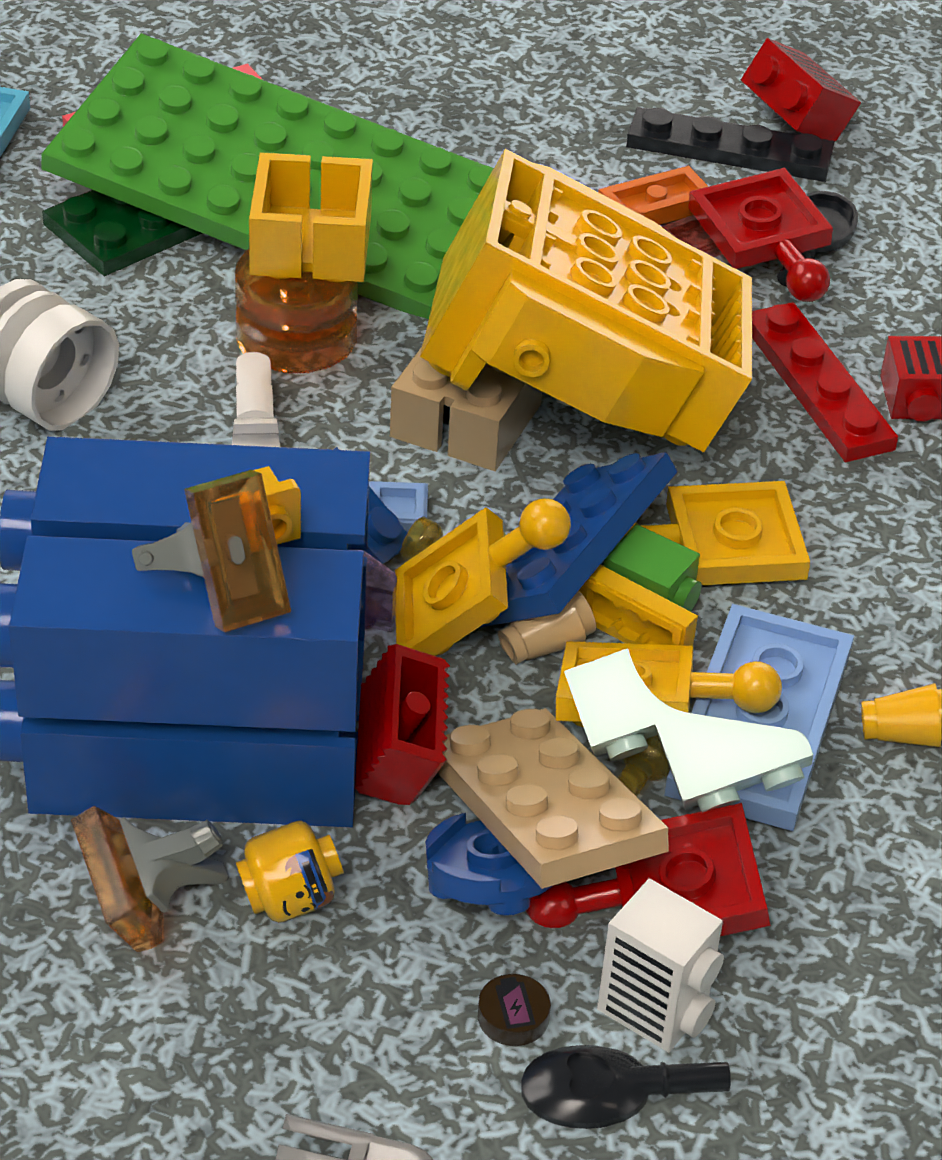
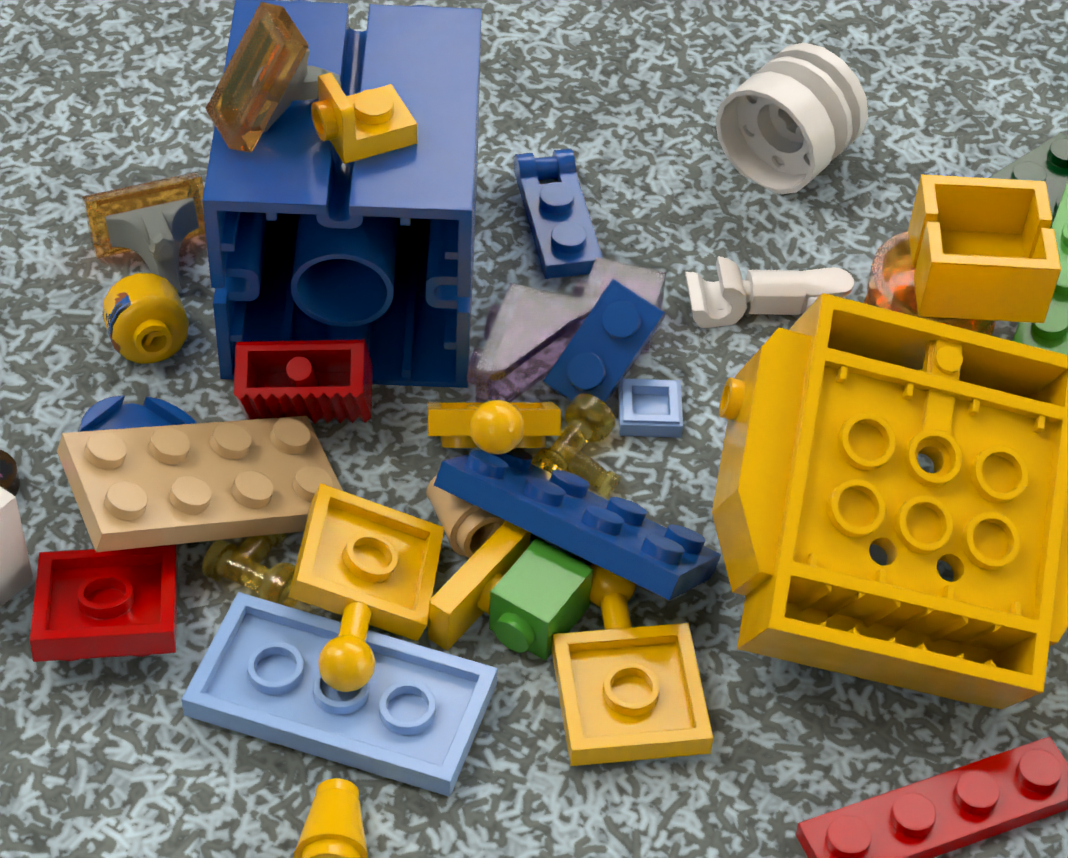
camera: 90 degrees right, 5 degrees up
light aqua arch [564,648,813,813] -> none

